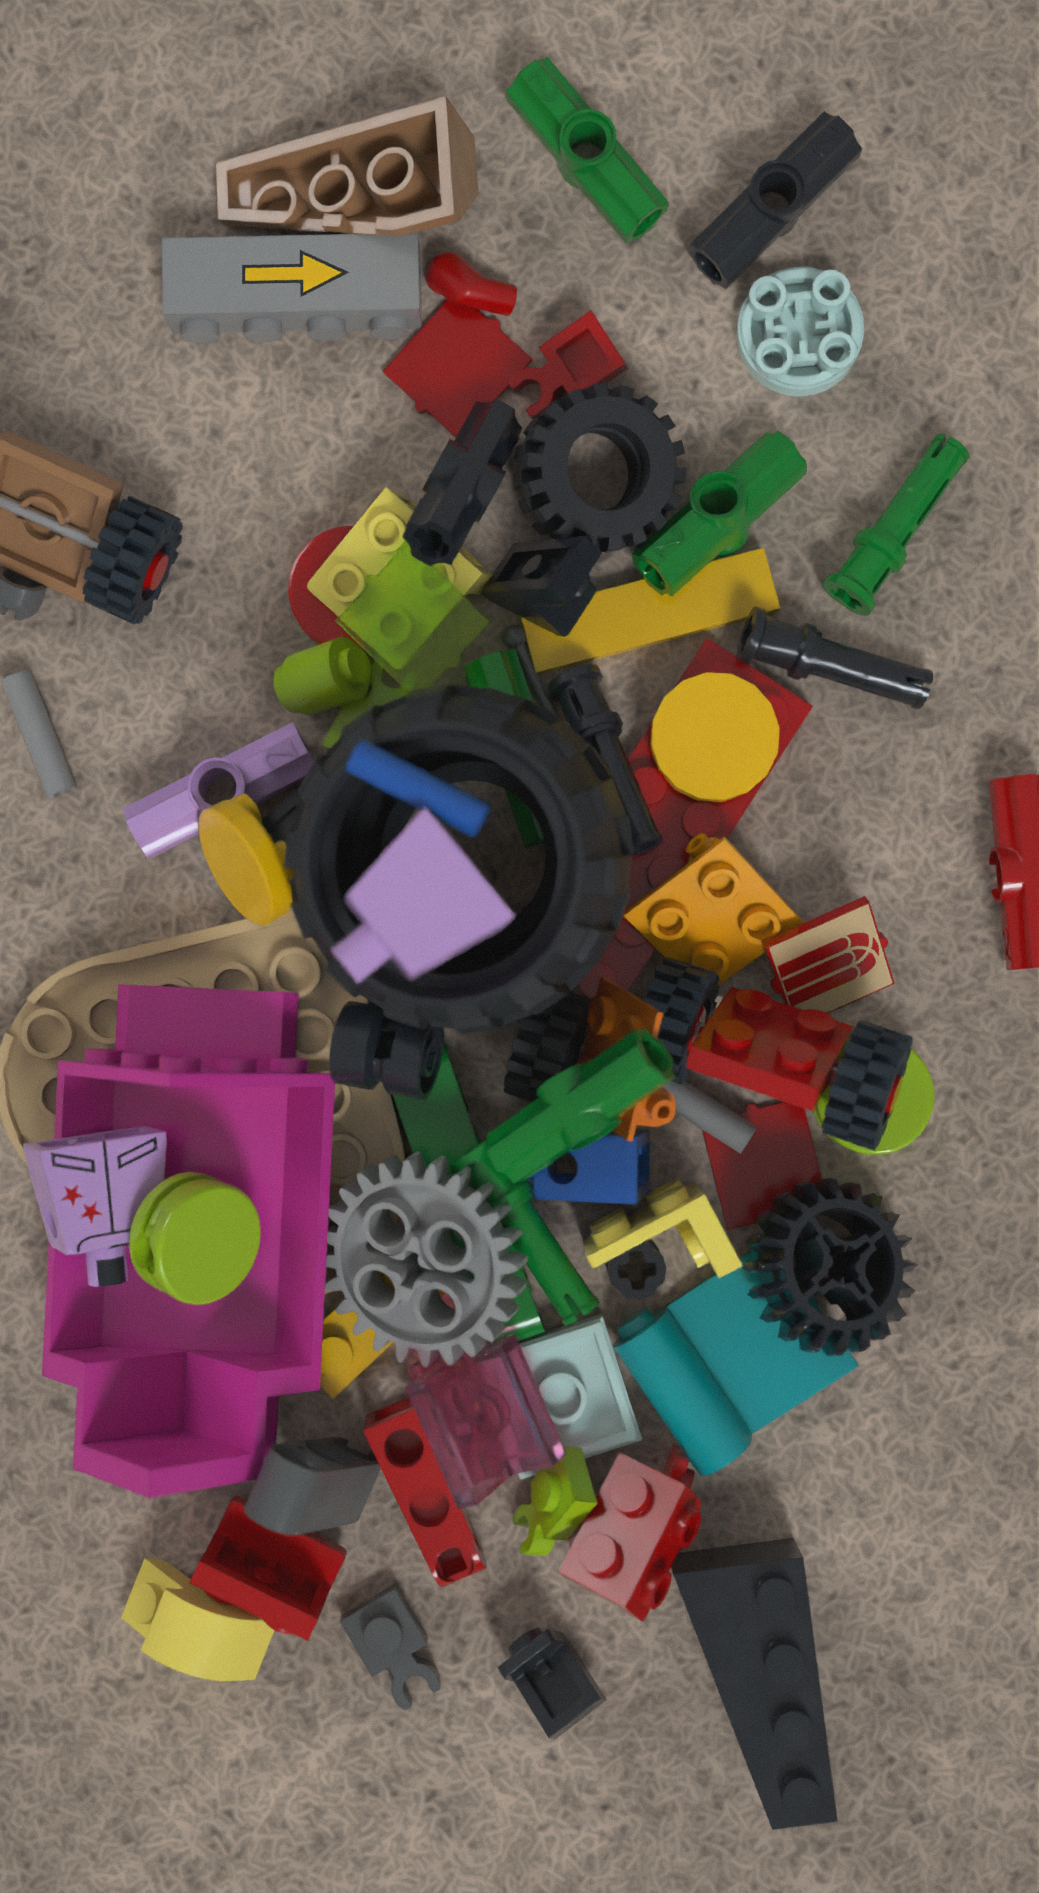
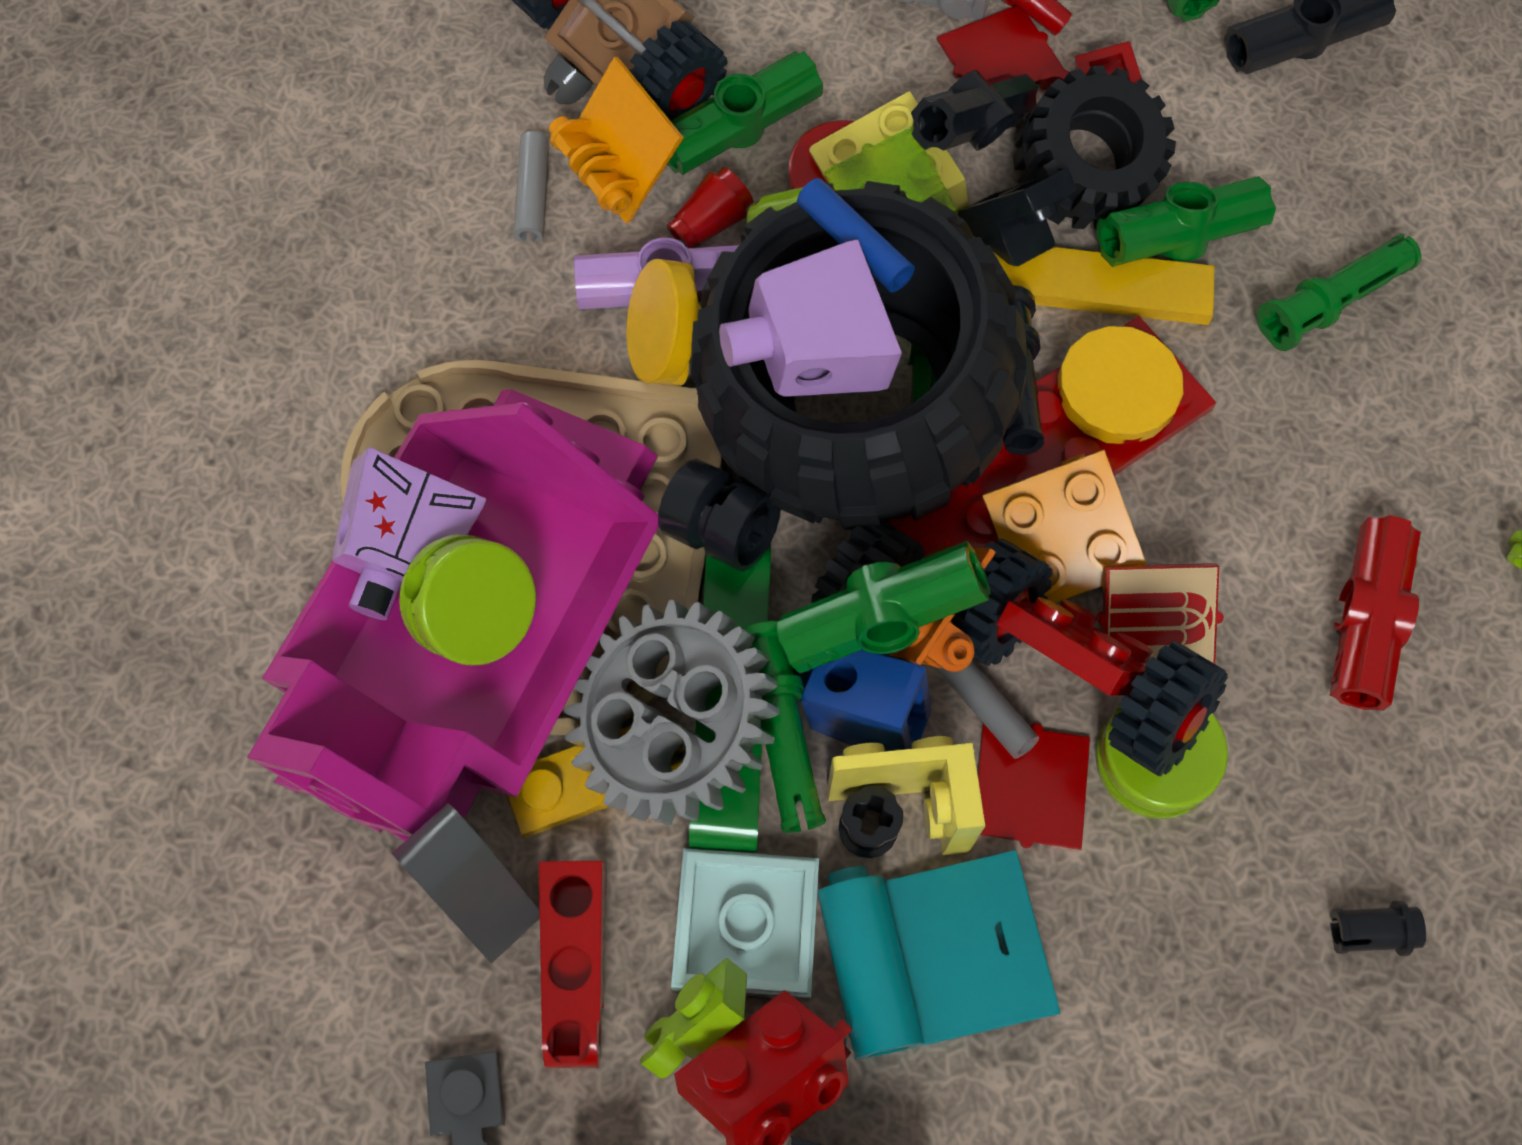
camera: 15 degrees right, 20 degrees down
light yellow brick [121,1558,275,1681] -> none
red bracket [189,1496,347,1641] -> none
clear pink bracket [405,1334,567,1509] -> none
black pin [736,606,933,709] -> none
light aqua tile [737,266,864,396] -> none
black gear [742,1178,918,1356] -> none
none -> light orange hinge [548,57,684,223]
none -> red cone [666,167,754,248]
none -> green piece [667,51,823,175]

